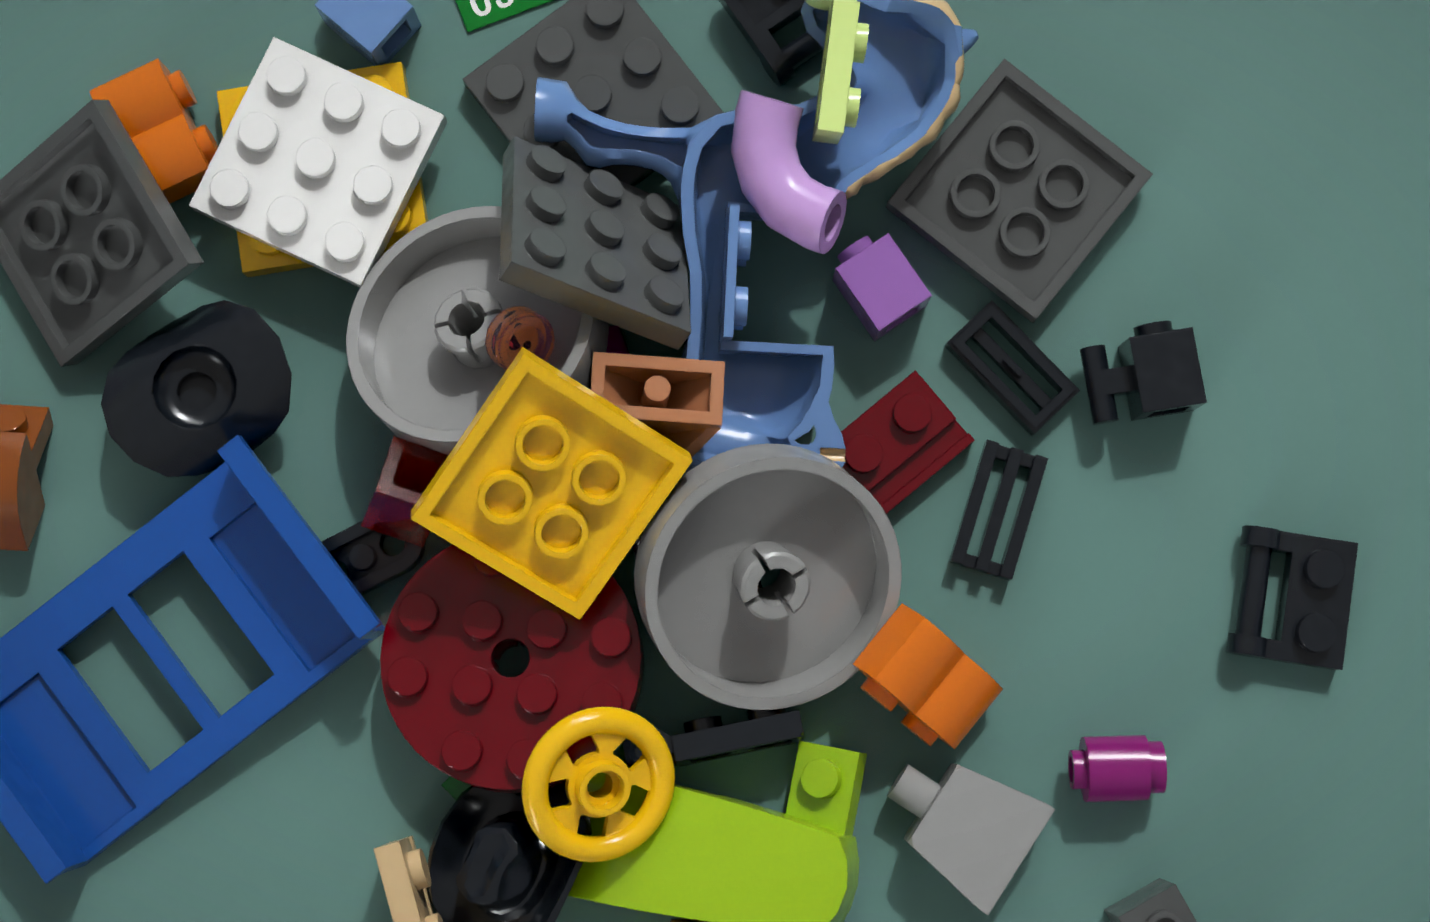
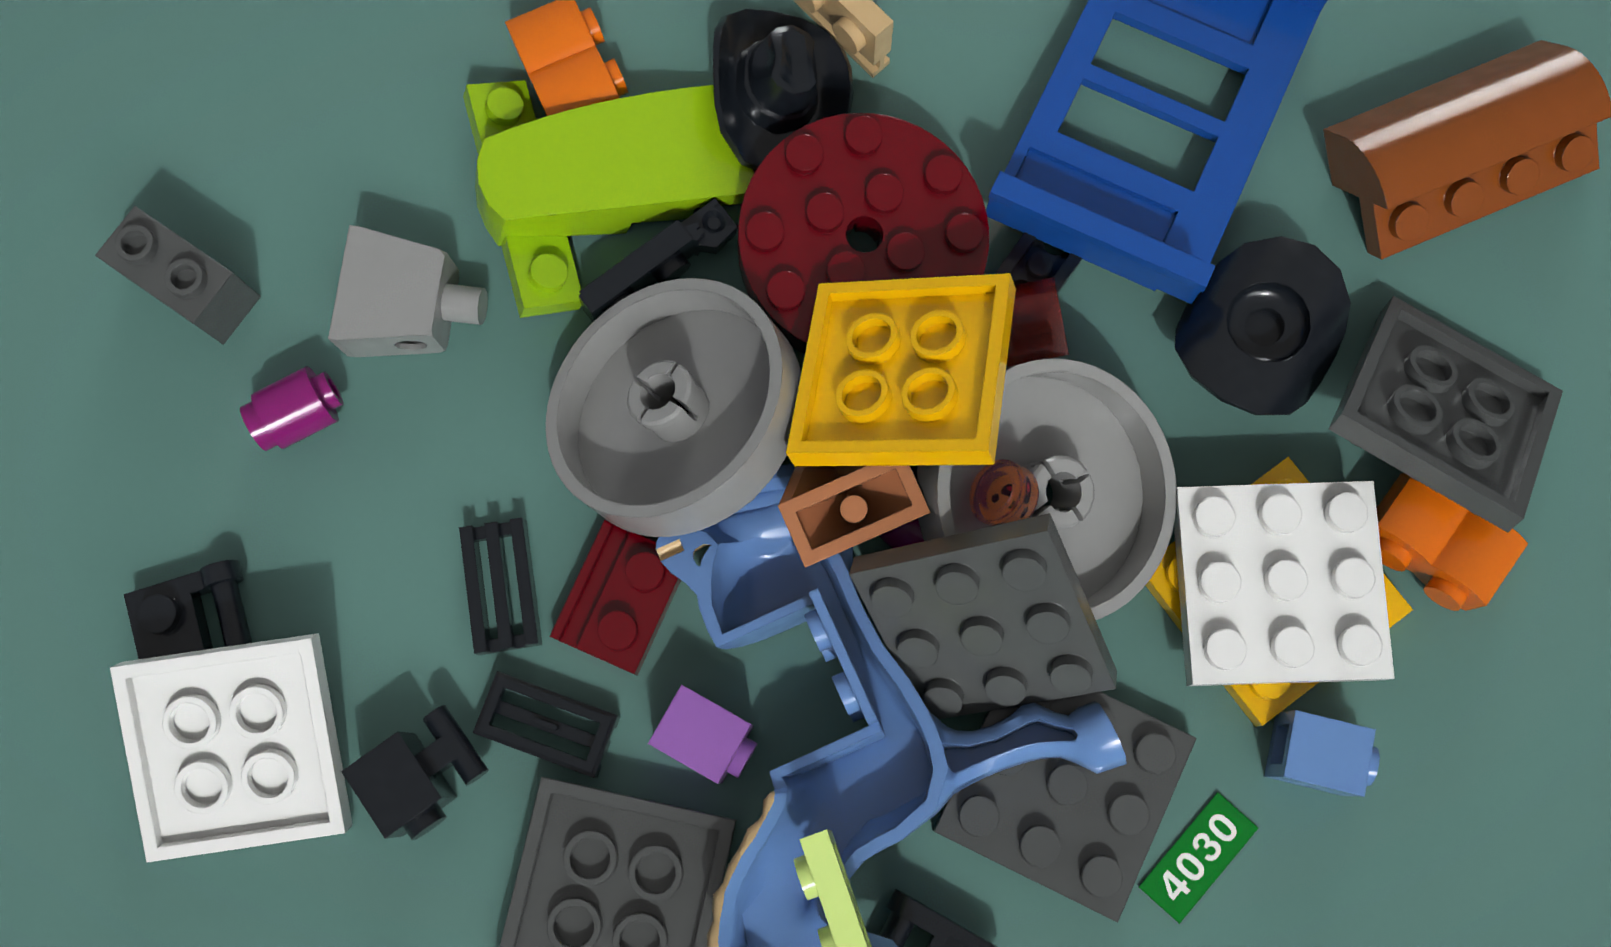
camera: 155 degrees right, 5 degrees down
yellow plate [521,707,675,863] -> none
lavender cylinder [731,90,847,254] -> none
orange brick [853,603,1003,750] -> none
none -> white plate [110,633,353,862]

